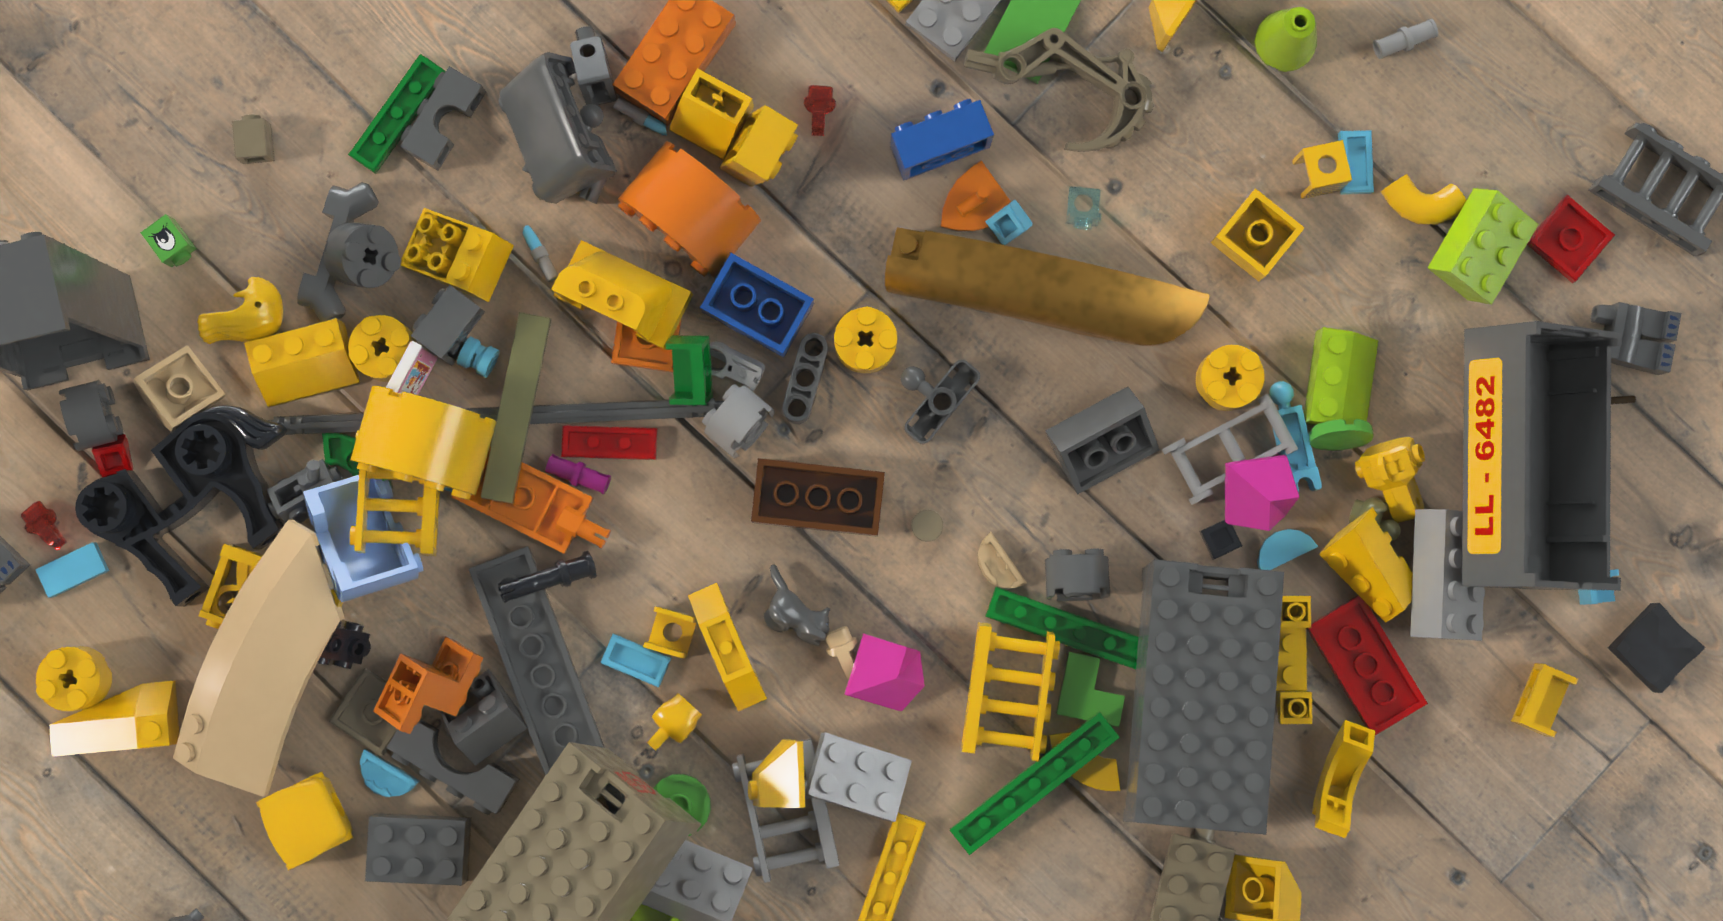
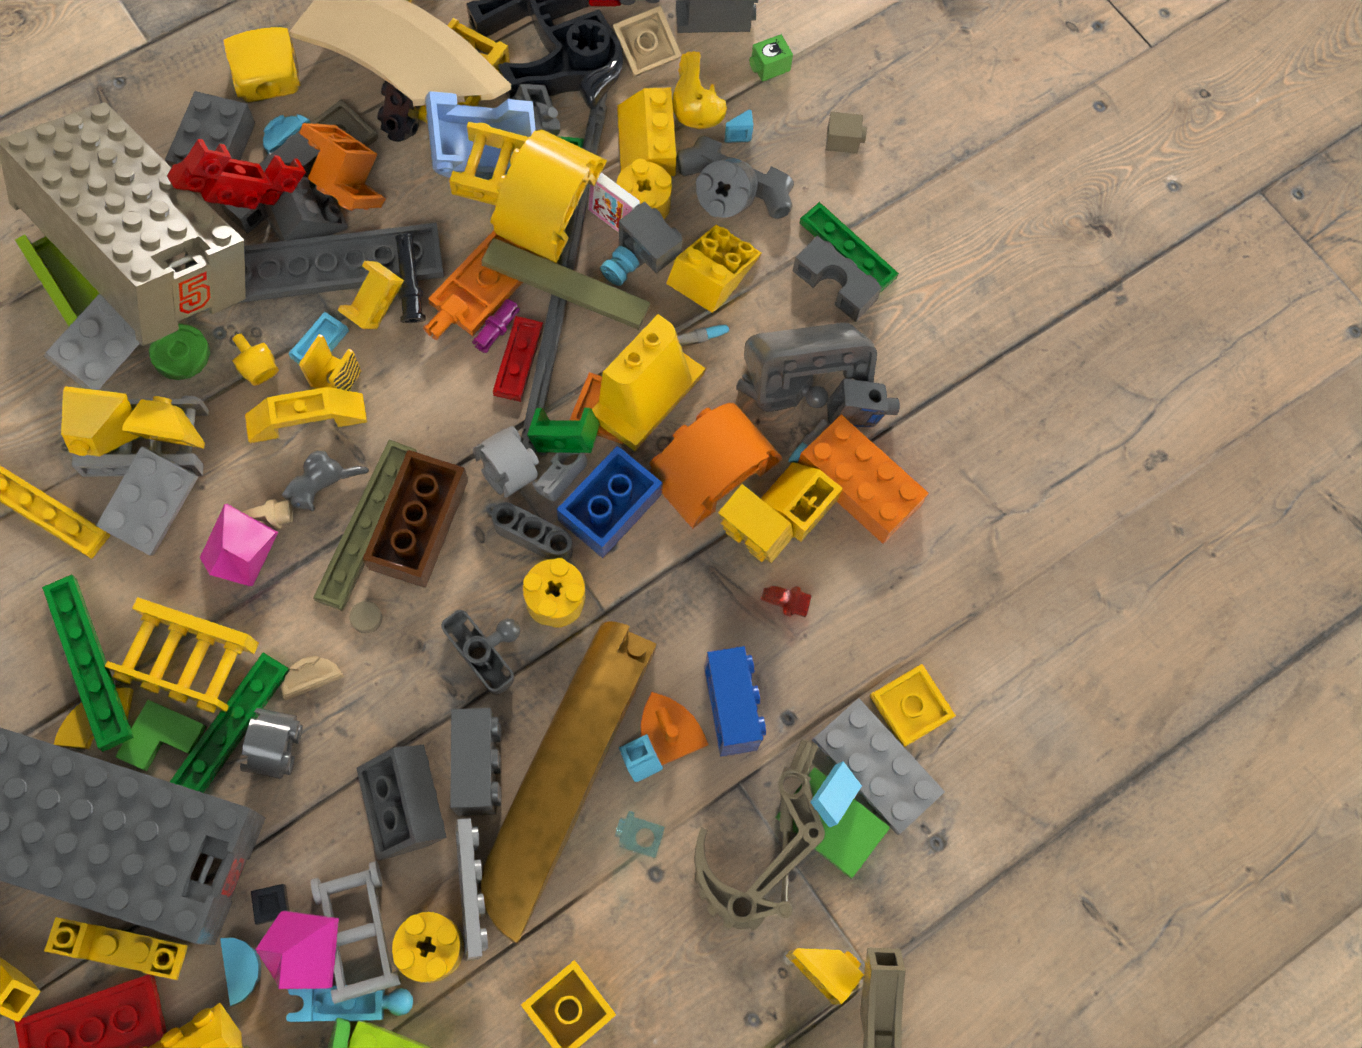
camera: 100 degrees right, 15 degrees down
none -> yellow slope [61,386,139,457]
none -> red bracket [167,139,306,210]
none -> olive tile [313,440,417,611]
none -> yellow panel [338,261,404,329]
none -> dark grey brick [450,708,502,816]
none -> light grey plate [455,818,488,961]
none -> medium azure slope [724,110,753,143]
none -> medium azure tile [810,761,862,827]

